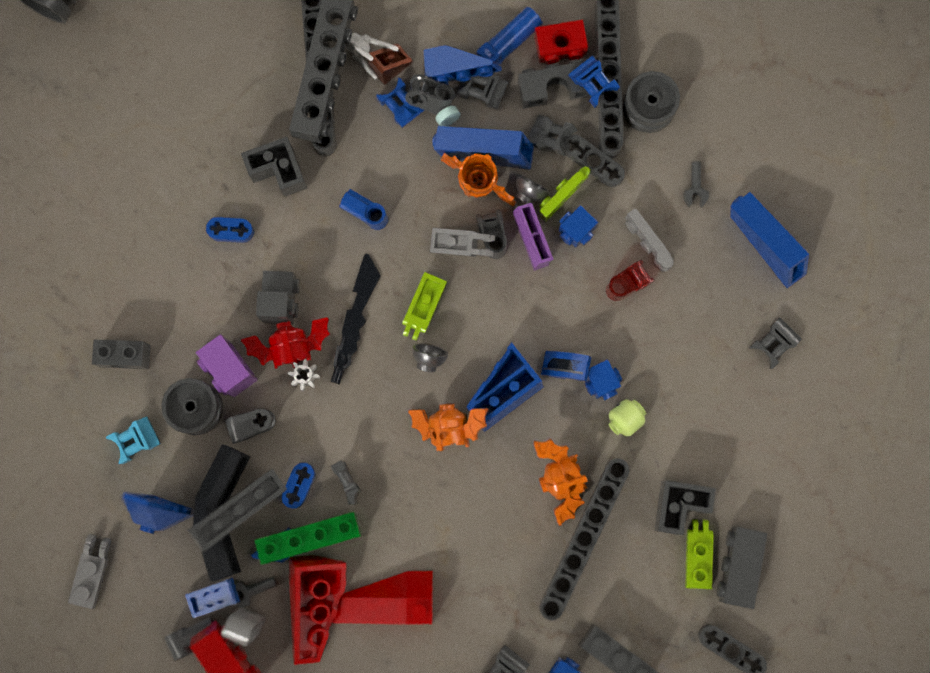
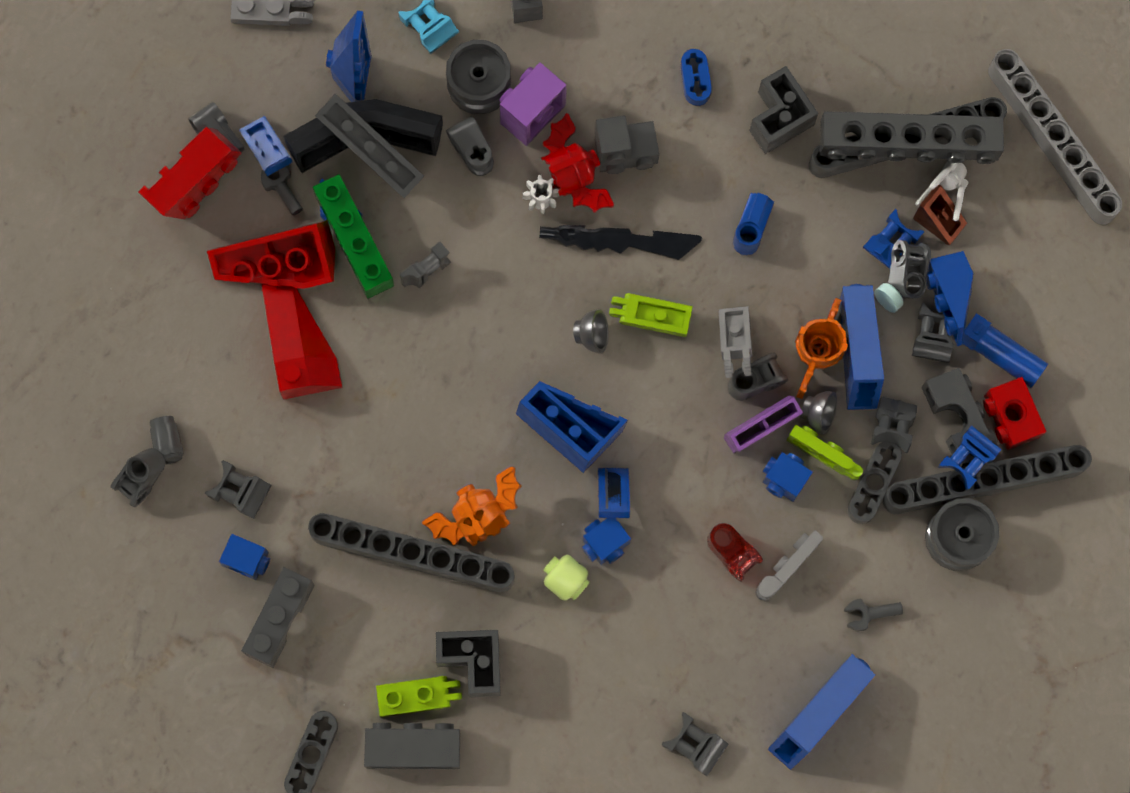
camera: 70 degrees right, 5 degrees down
light grey beam [222,607,266,646] -> none
blue beam [282,463,316,509] -> none
orange helmet [408,403,488,451] -> none

